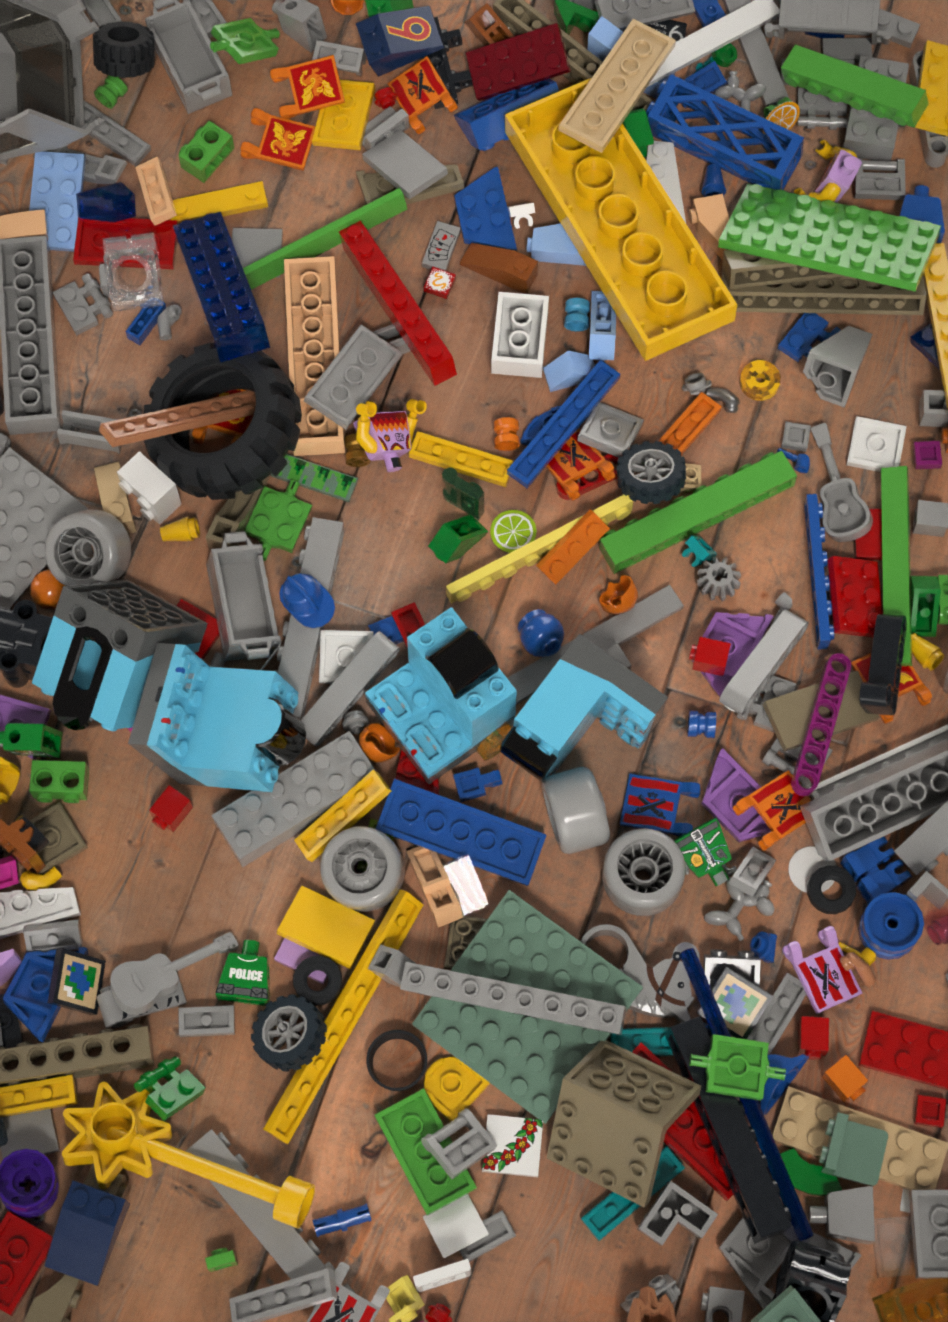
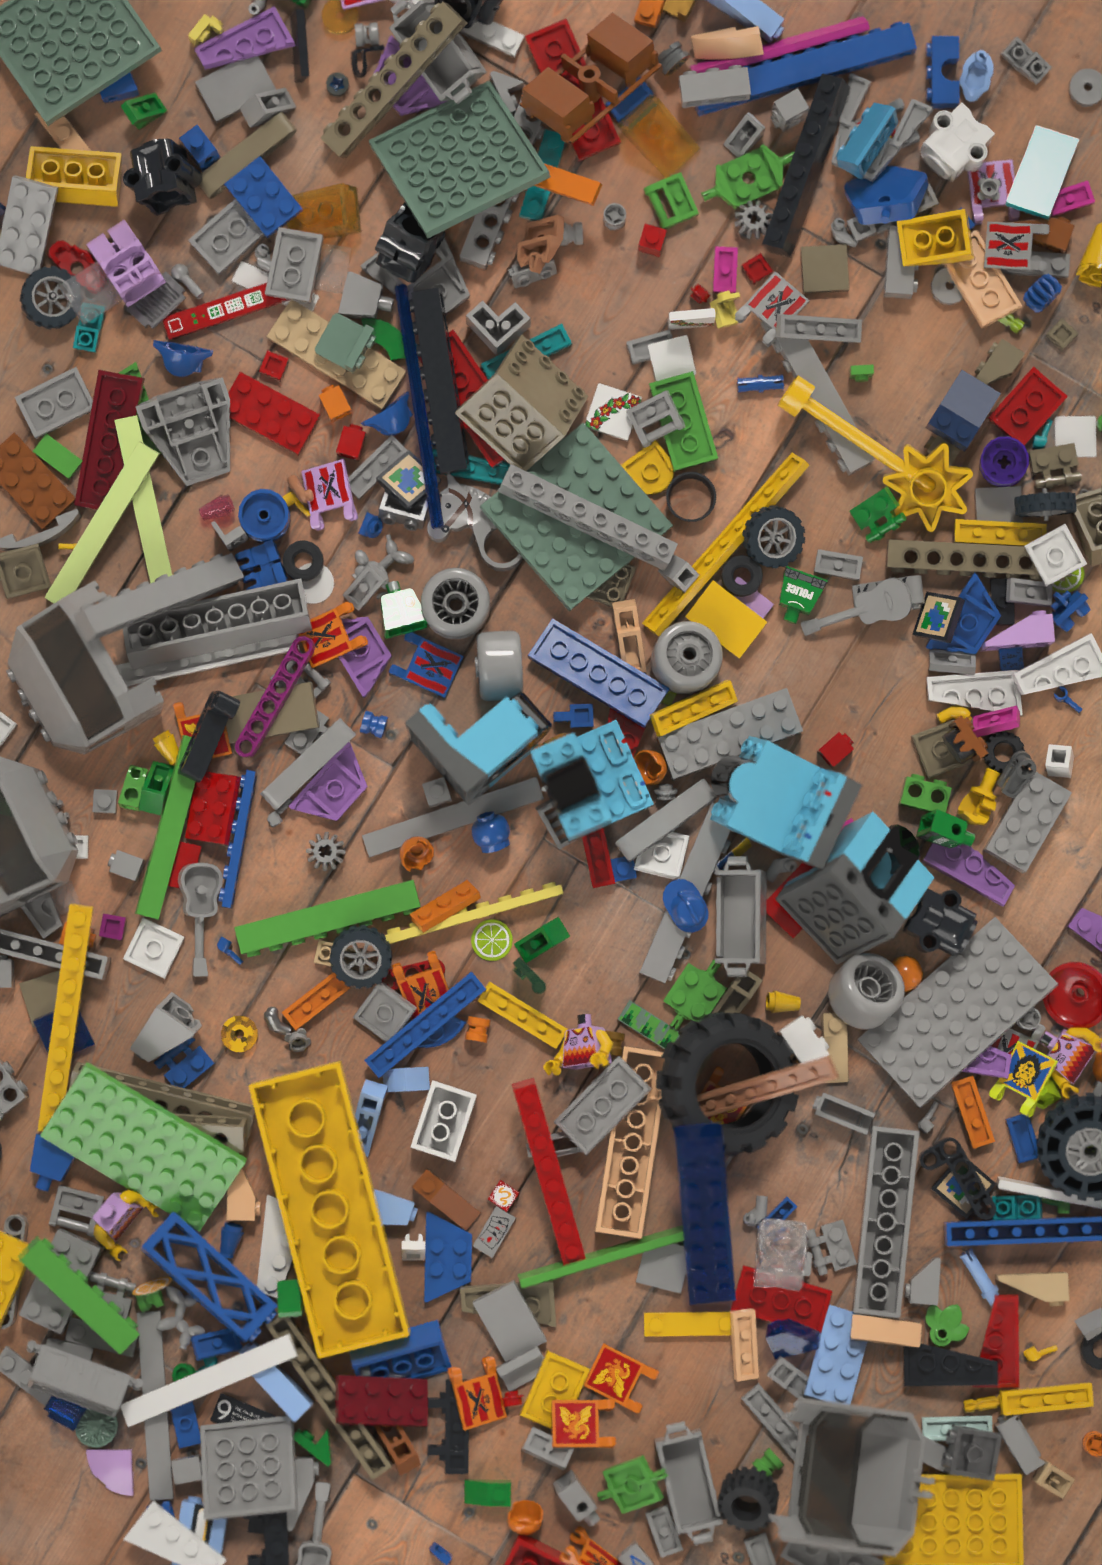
camera: 170 degrees left, 15 degrees up
bright green brick [178,121,234,183] -> none
dark blue slope [356,6,444,77] -> none
tile [443,854,489,915] -> none
tan plate [558,19,676,153] -> none
dark azure wheel [564,298,590,332] -> none
teal tile [682,535,717,567] -> none
red brick [689,637,731,676] -> none
bright green plate [689,1034,786,1101] -> none
light grey tile [781,422,811,452] -> none

